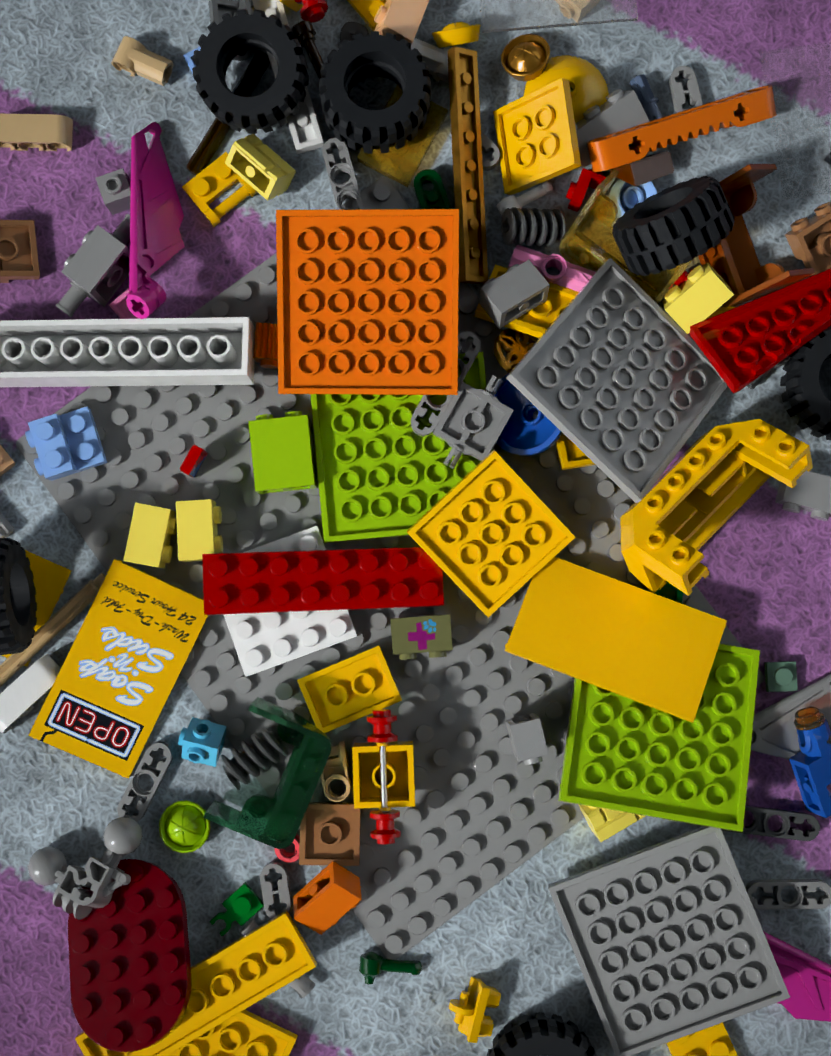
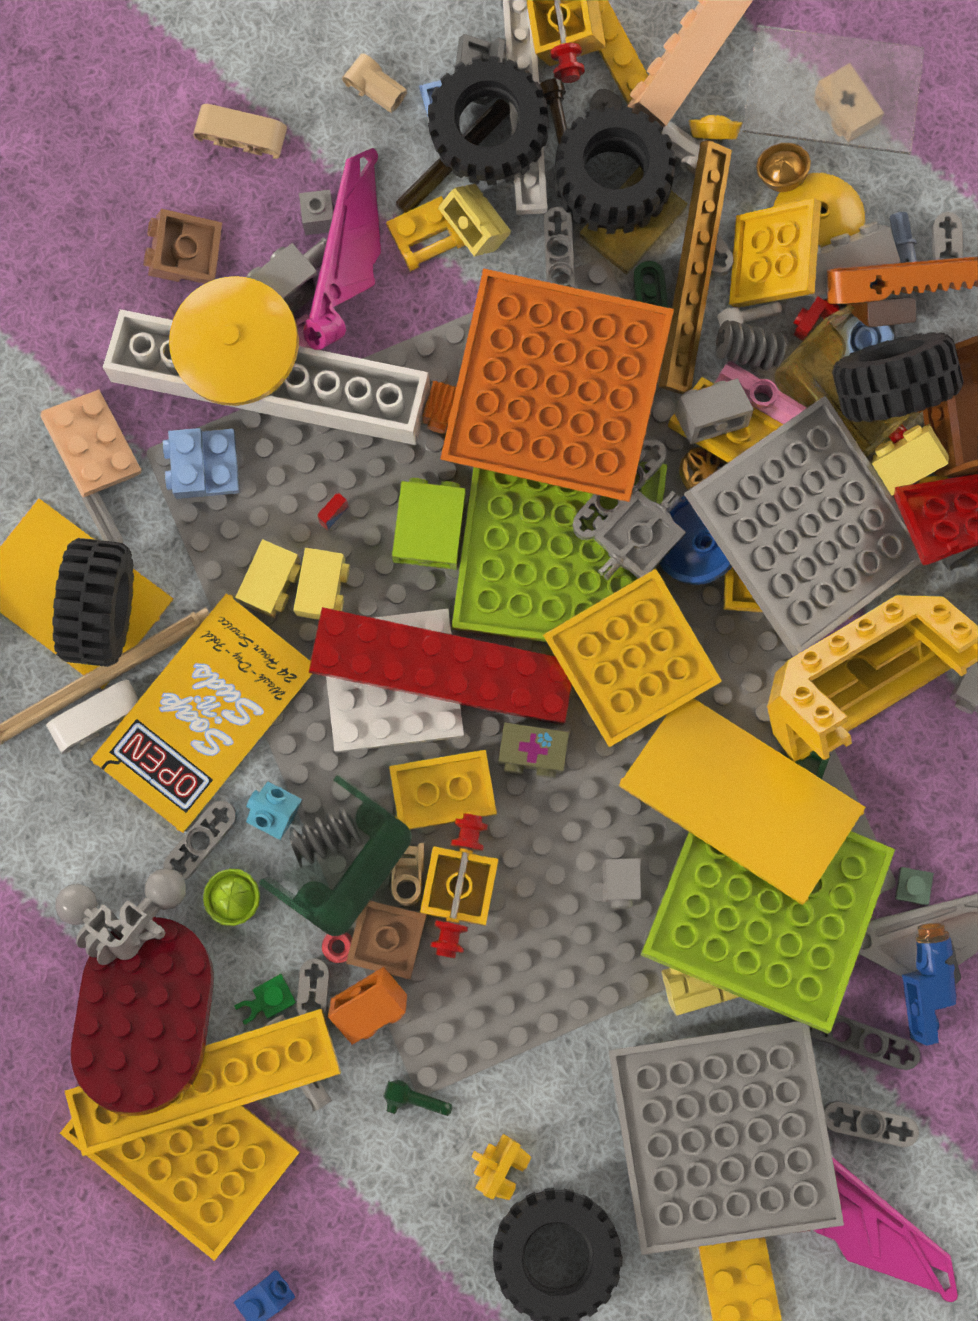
camera: 15 degrees right, 5 degrees down
none -> yellow dish [169,276,299,406]

